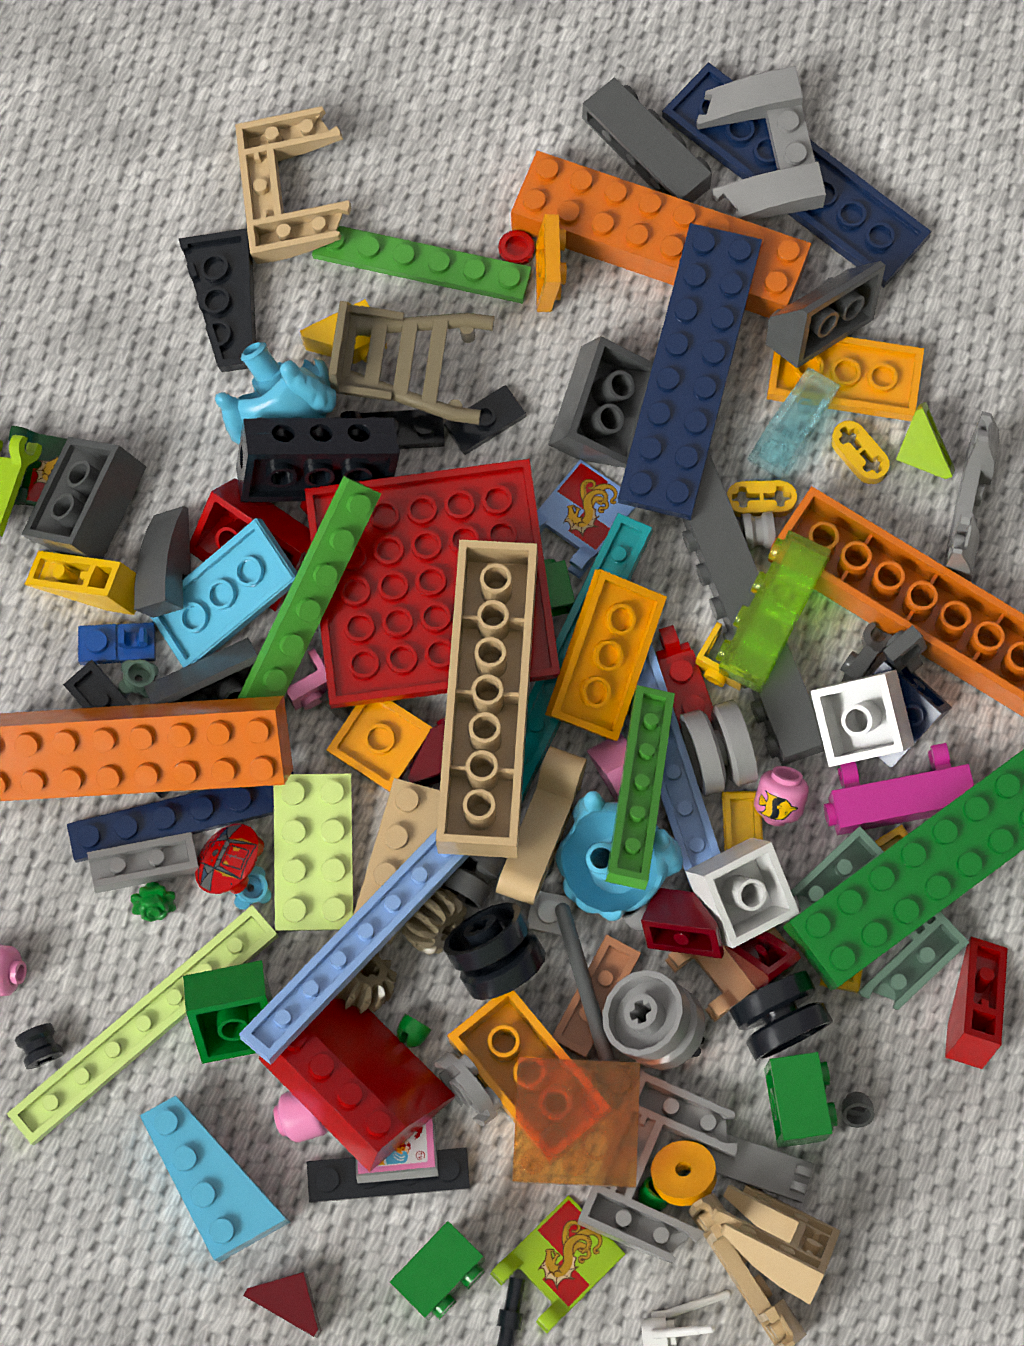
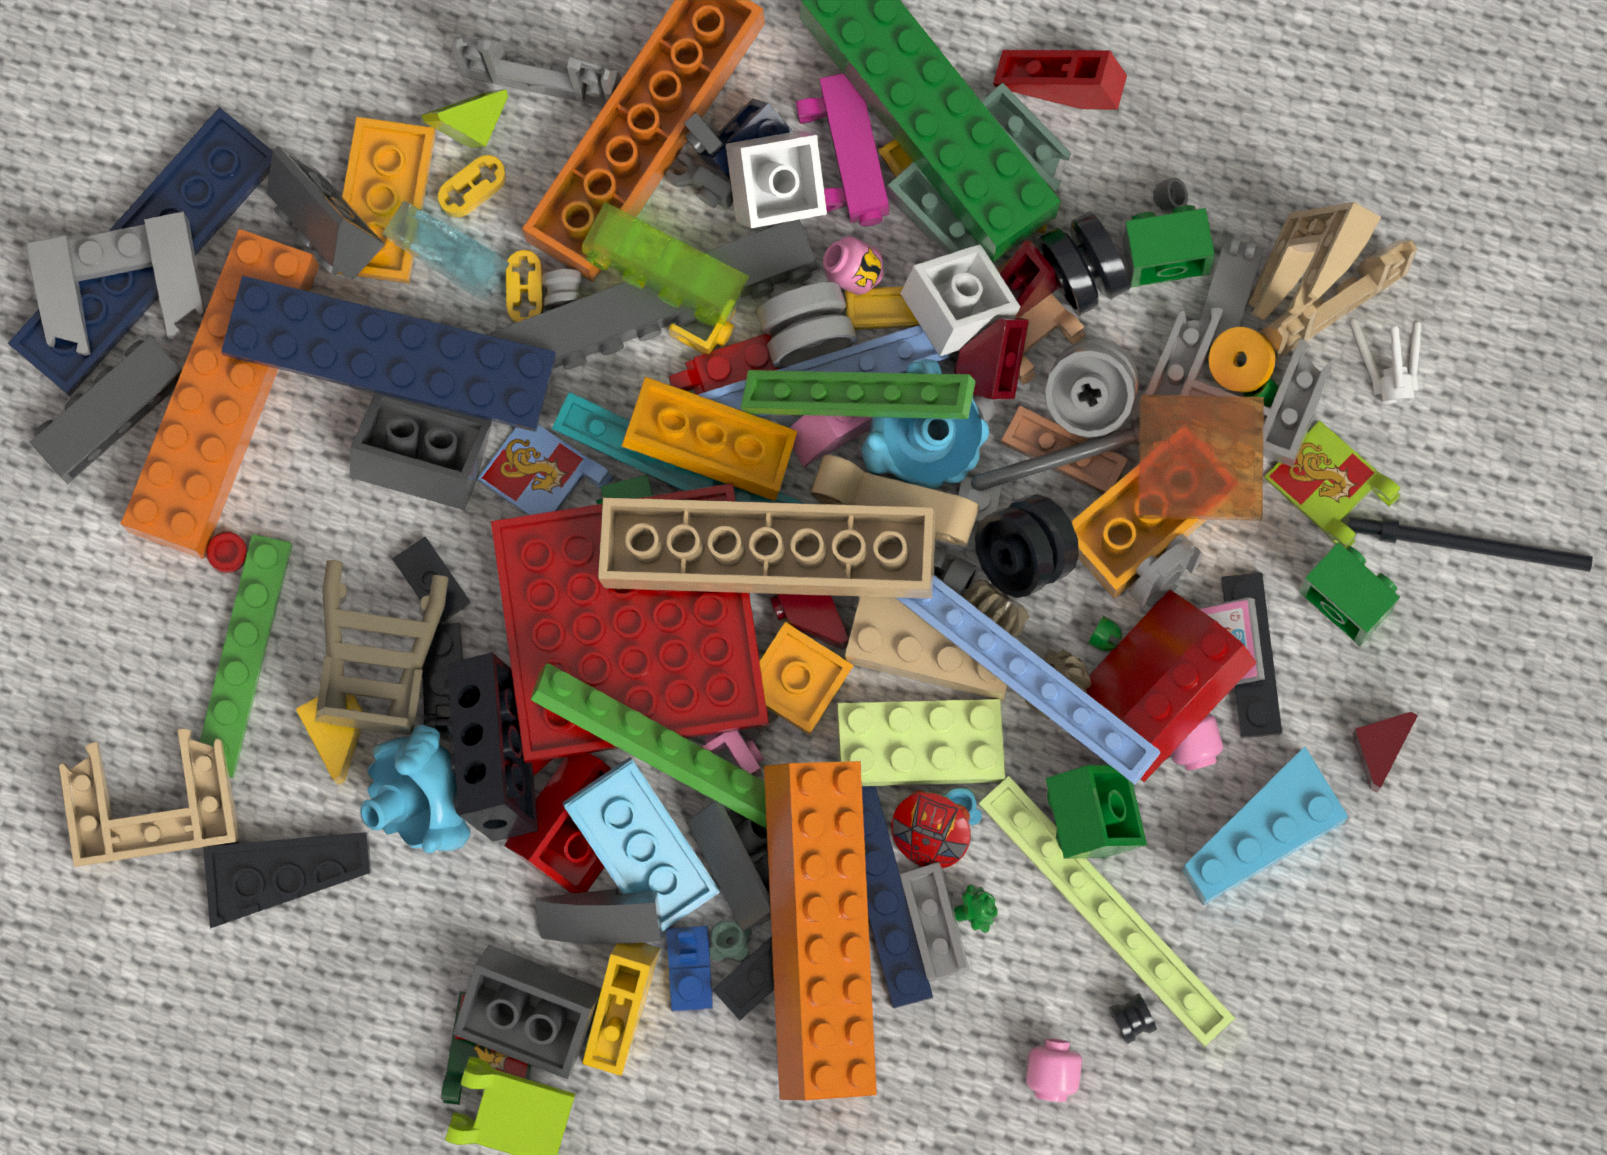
camera: 85 degrees left, 5 degrees up
light orange plate [535,214,567,312] -> none

